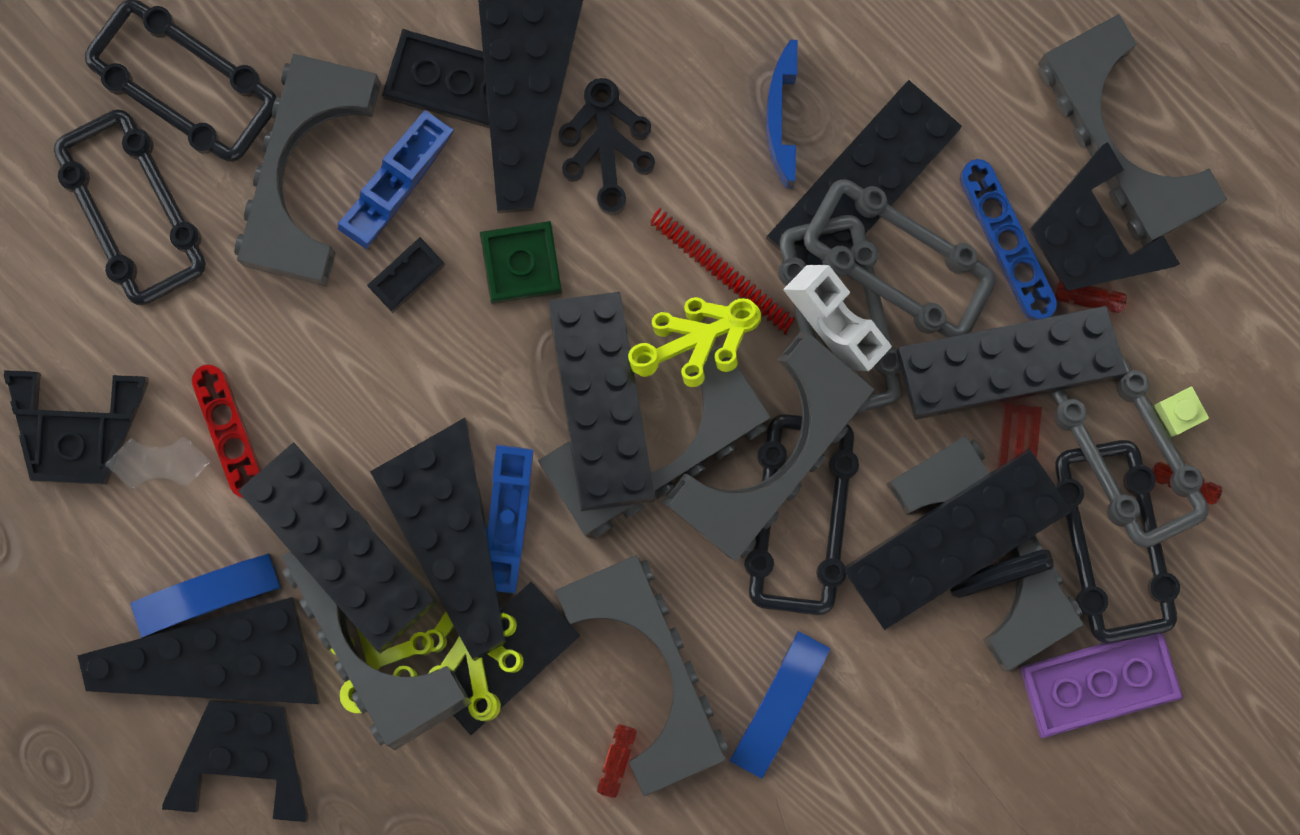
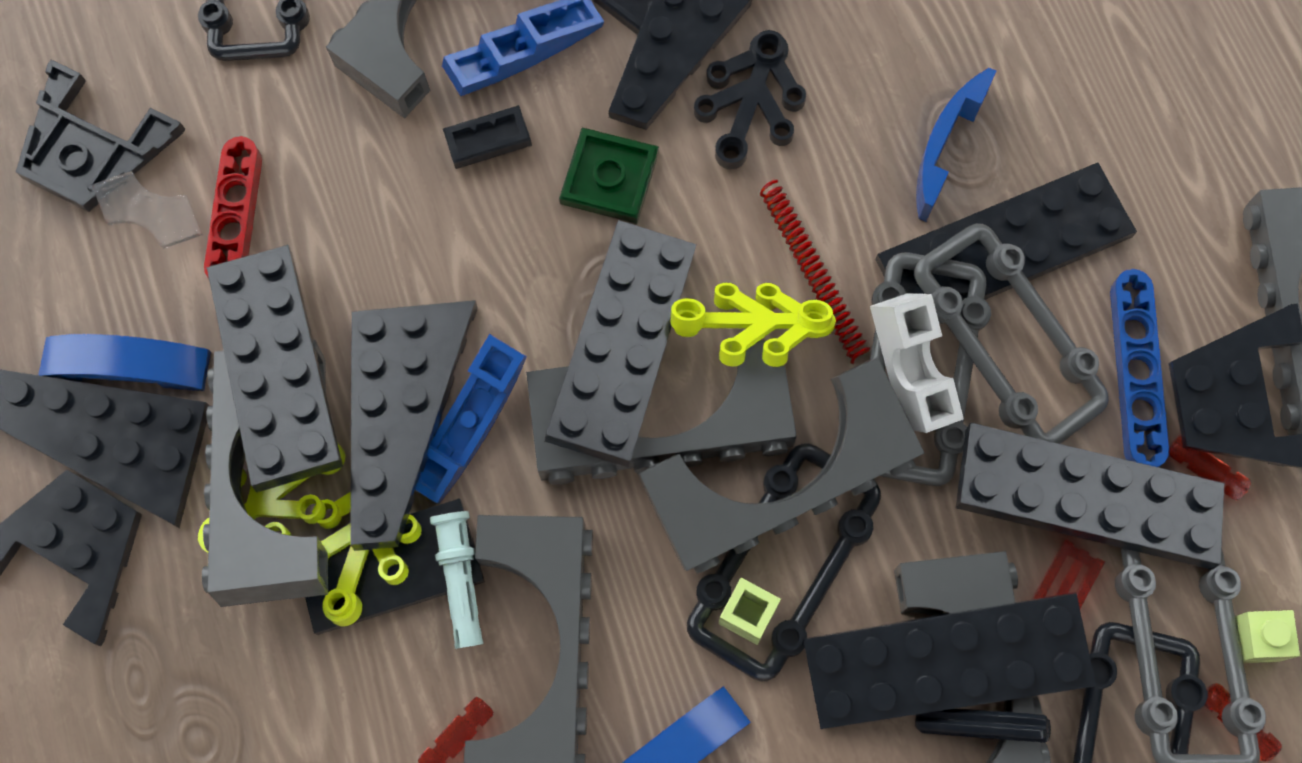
camera: 30 degrees right, 10 degrees down
none -> light aqua pin [430,511,483,649]
none -> yellowish green brick [719,578,781,645]

